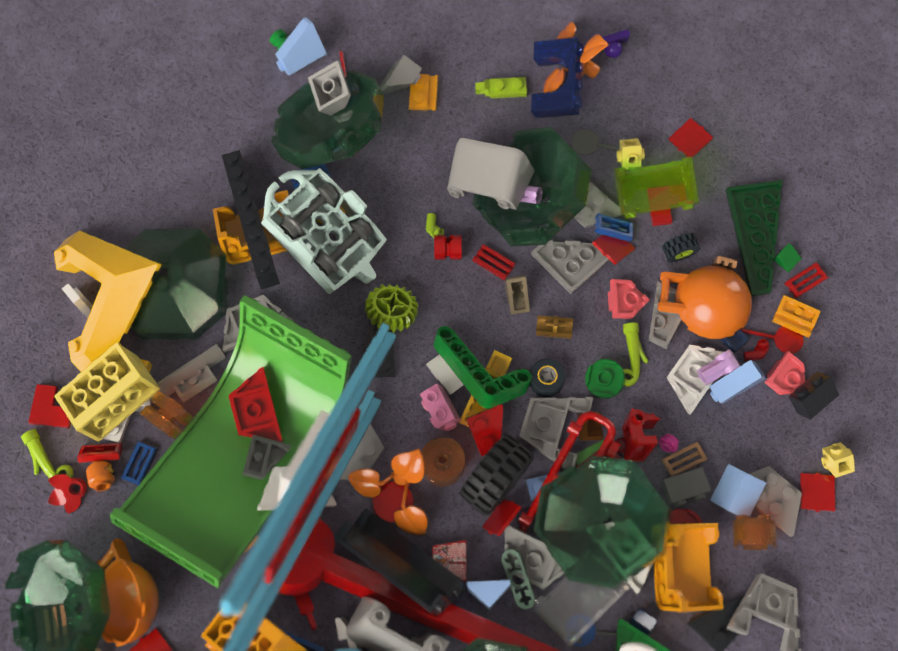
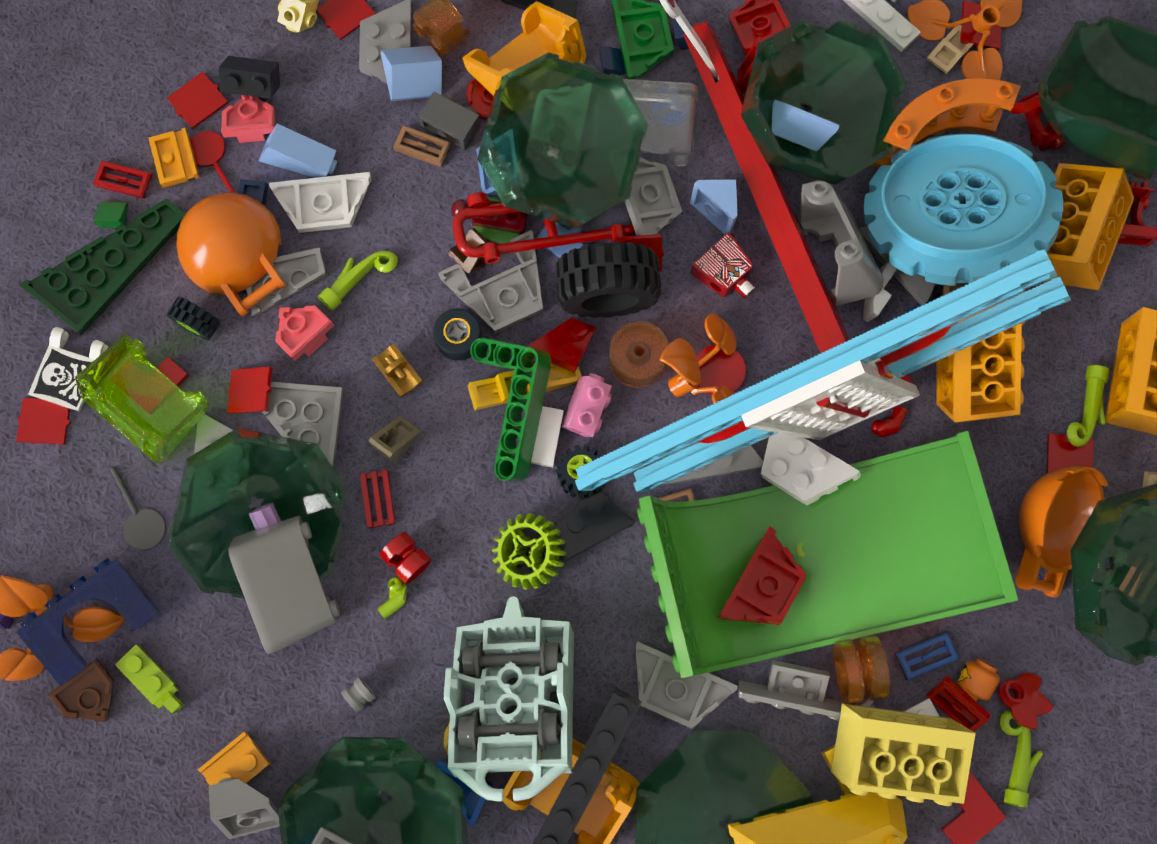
camera: 135 degrees left, 5 degrees up
dark grey wing [242,435,291,480] -> none
black panel [334,508,467,616] -> none
sand green beam [502,548,535,609] -> none
green tile [585,359,625,399] -> none
blue tile [595,213,633,242] -> none
light yellow brick [616,138,645,170] -> none
red tile [622,408,660,462] -> none
dark pink plate [659,434,679,452] -> none
lavender piece [697,350,740,385] -> none
medium nougat tile [712,256,738,270] -> none
red arm [743,339,769,362] -> none
none -> flag [28,327,109,412]
none -> reddish brown plate [47,658,115,722]
none -> red piece [167,72,228,129]
none -> light grey wheel [341,676,377,713]
none -> black wheel [556,445,606,499]

